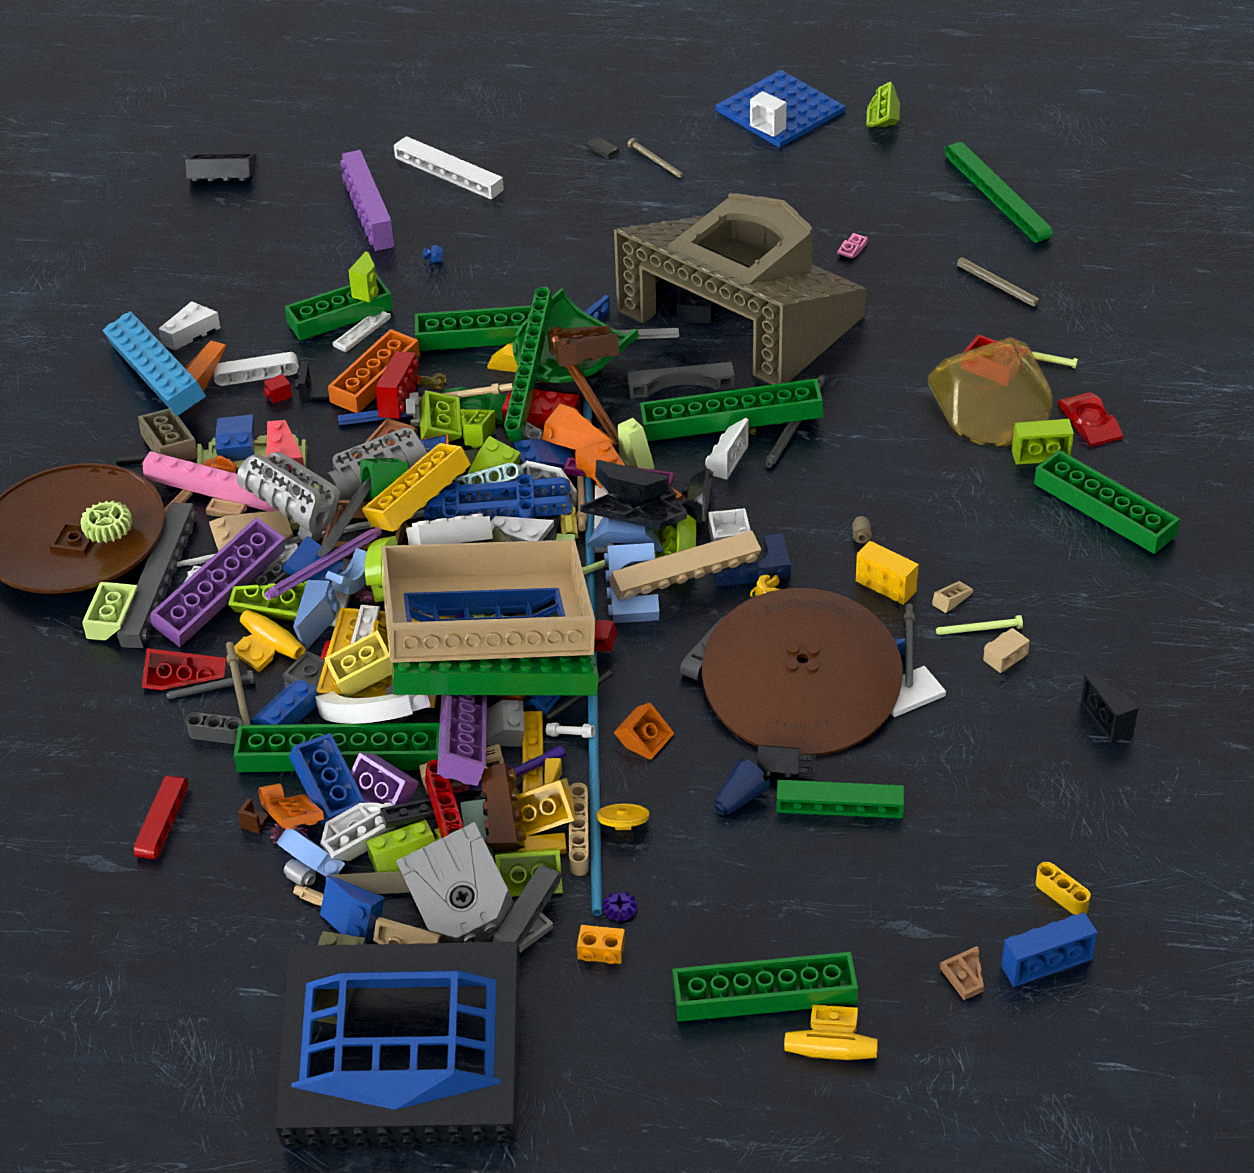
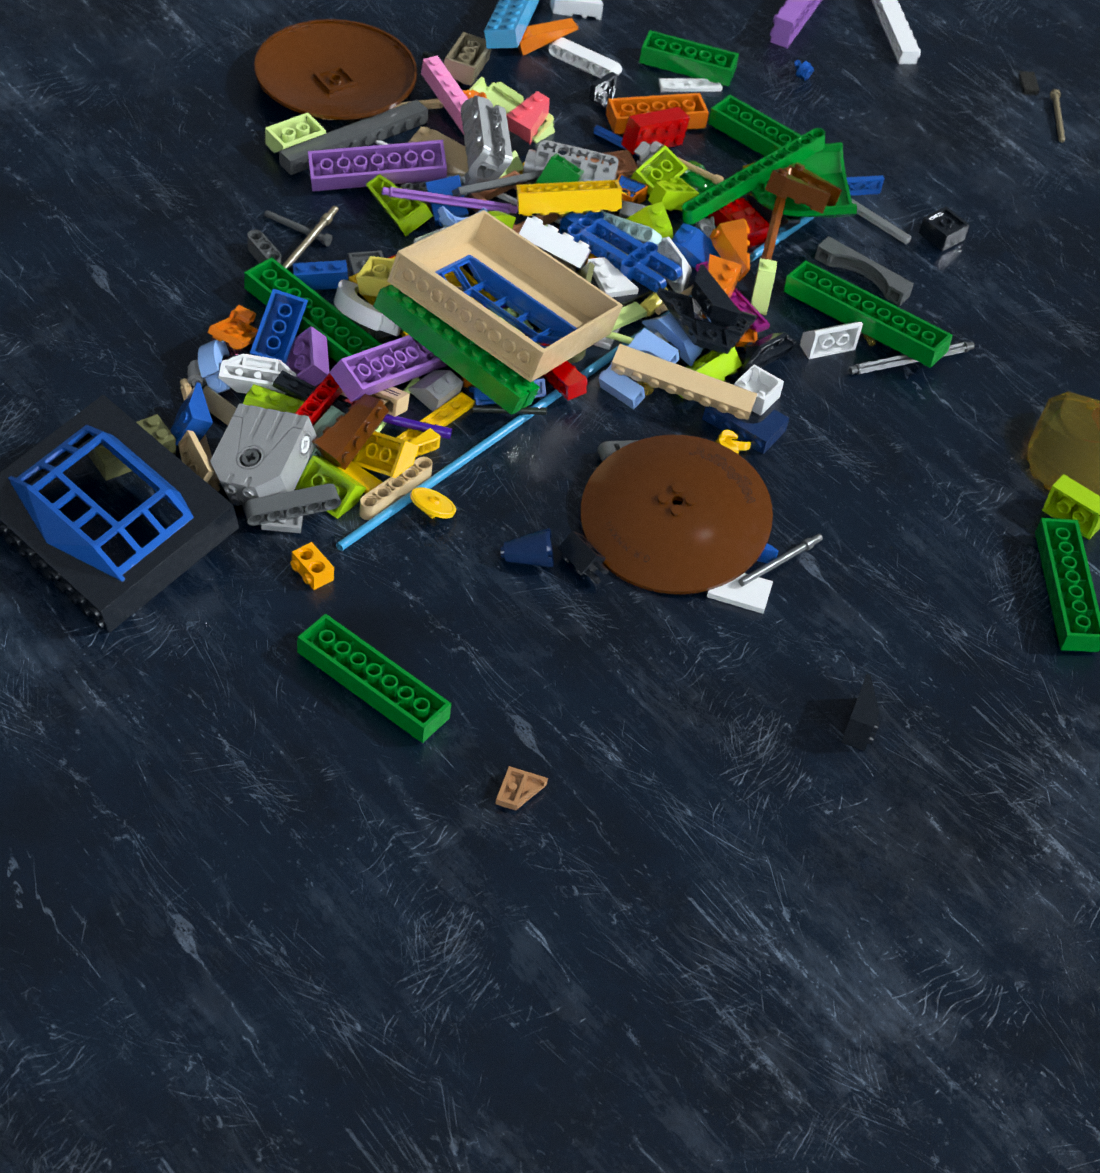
camera: 35 degrees right, 5 degrees up
yellowish green gear [81,500,132,544] -> none
red beam [134,775,188,860] -> none
red wedge [142,648,226,690] -> none
tan tile [205,498,247,517] -> none
blue slope [215,414,255,461] -> none
yellow plate [234,610,305,672] -> none
reddish brown panel [238,798,270,834] -> none
red brick [263,374,292,404] -> none
medium blue slope [293,580,340,650] -> none
lime slope [348,251,379,302] -> none
clear yellow bar [420,373,446,389] -> none
white bar [546,723,595,738] -> none
dark purple gear [603,890,637,921] -> none
dark tan piece [614,193,866,385] -> none
orange slope [614,703,674,759] -> none
green brick [776,780,904,818] -> none
yellow plate [784,1005,878,1060] -> none
dark tan brick [852,516,872,543] -> none
yellow brick [856,541,919,605] -> none
tan slope [932,581,974,613] -> none
yellowish green bar [936,615,1023,635] -> none
tan brick [983,628,1030,673] -> none
blue brick [1001,912,1098,987] -> none
yellow beam [1035,862,1091,915] -> none

